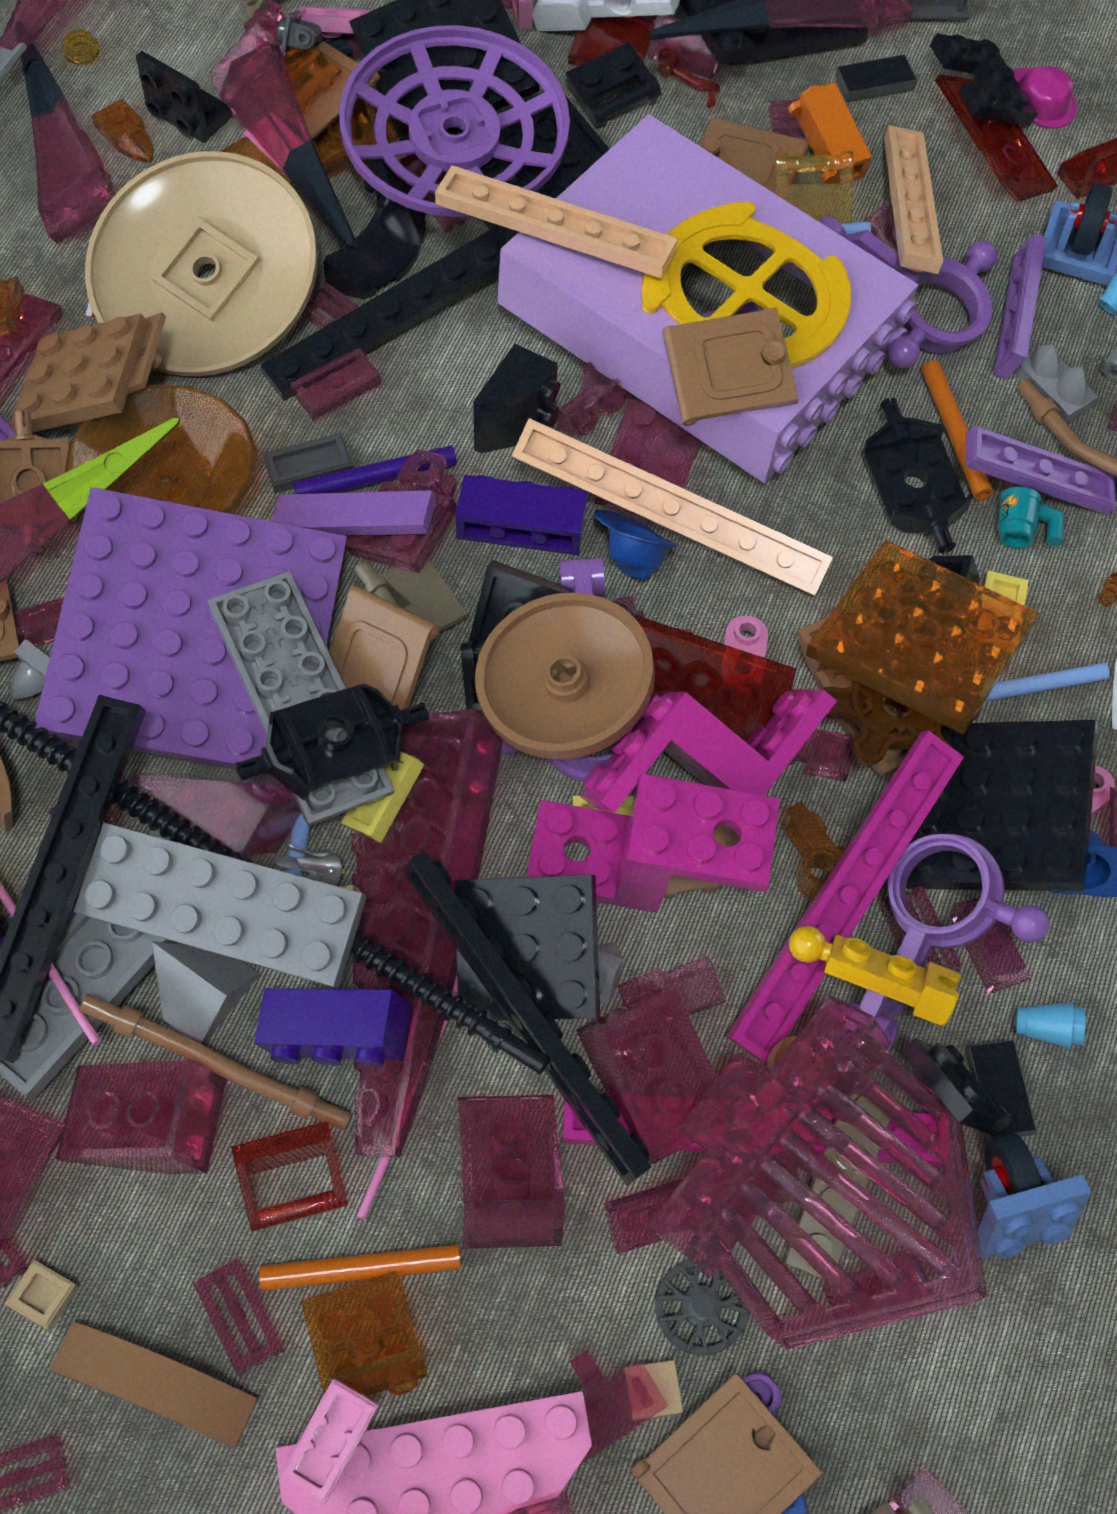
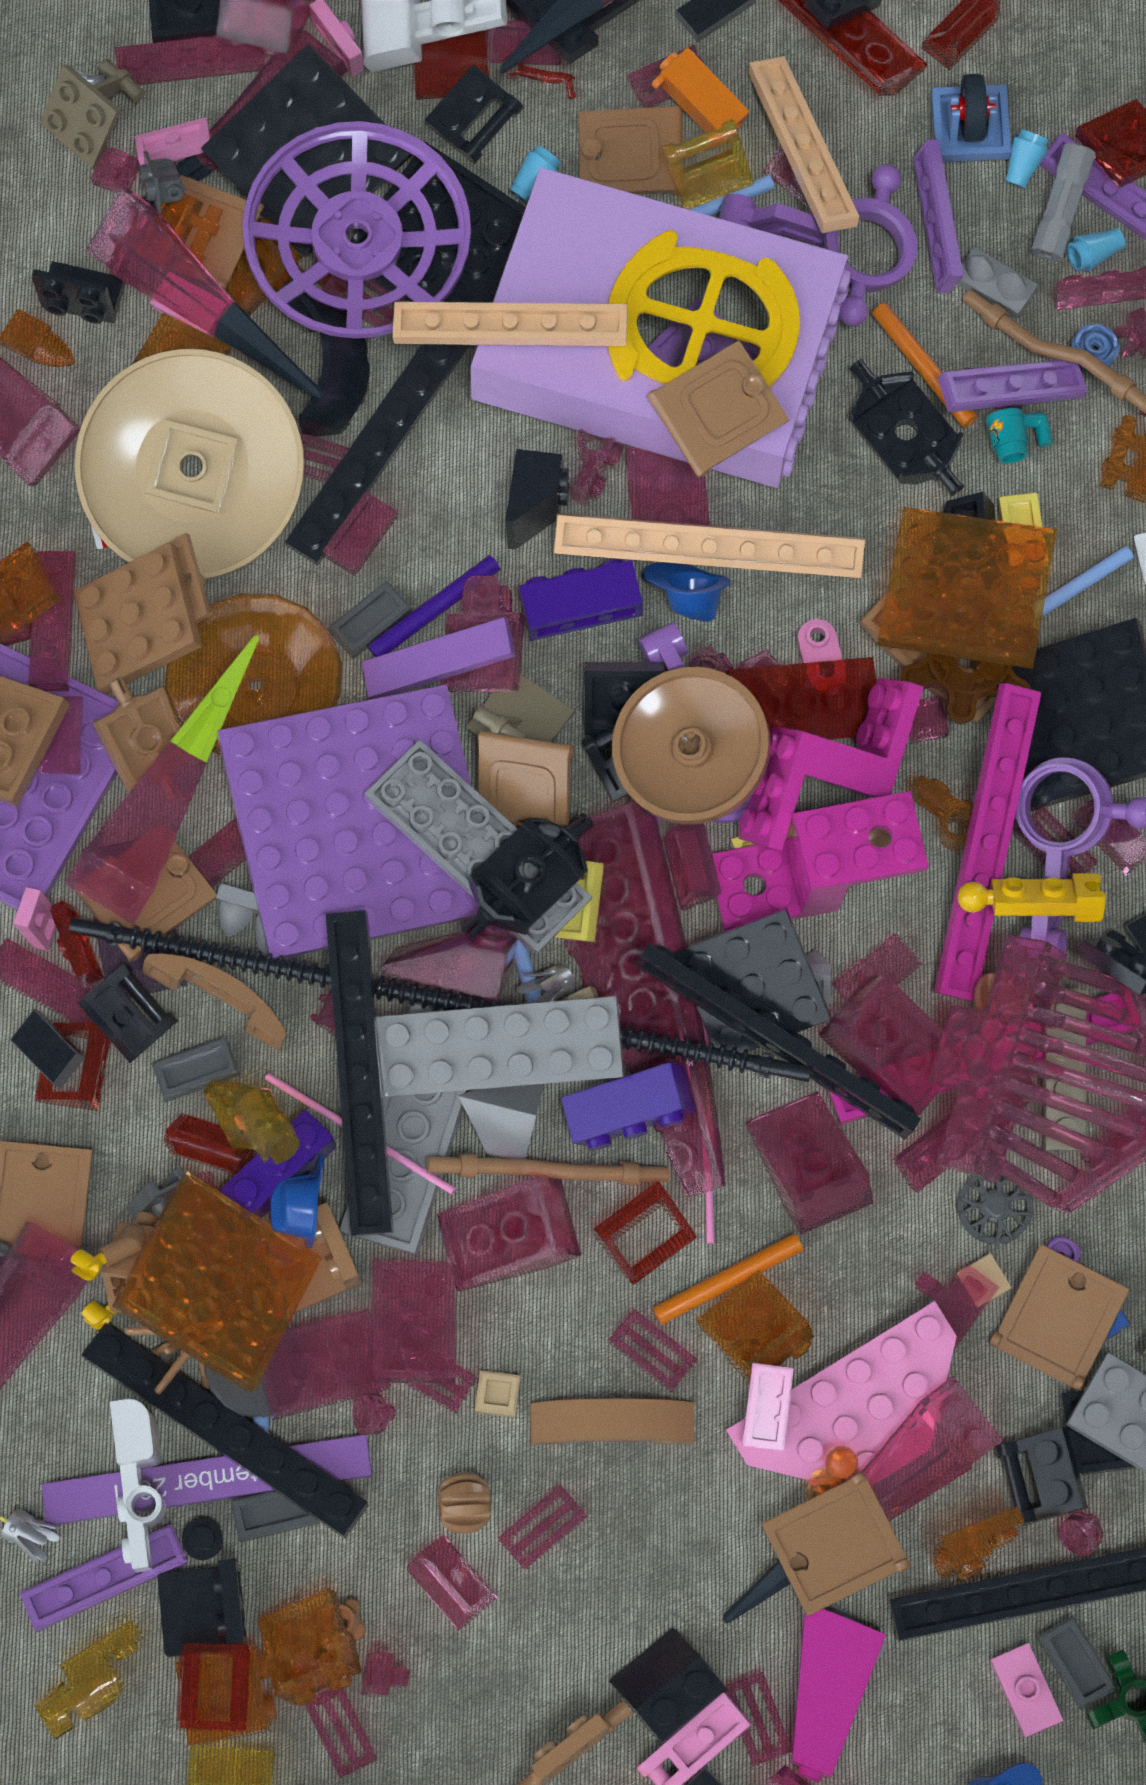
camera: 15 degrees left, 10 degrees up
none -> clear pink slope [663,823,721,911]

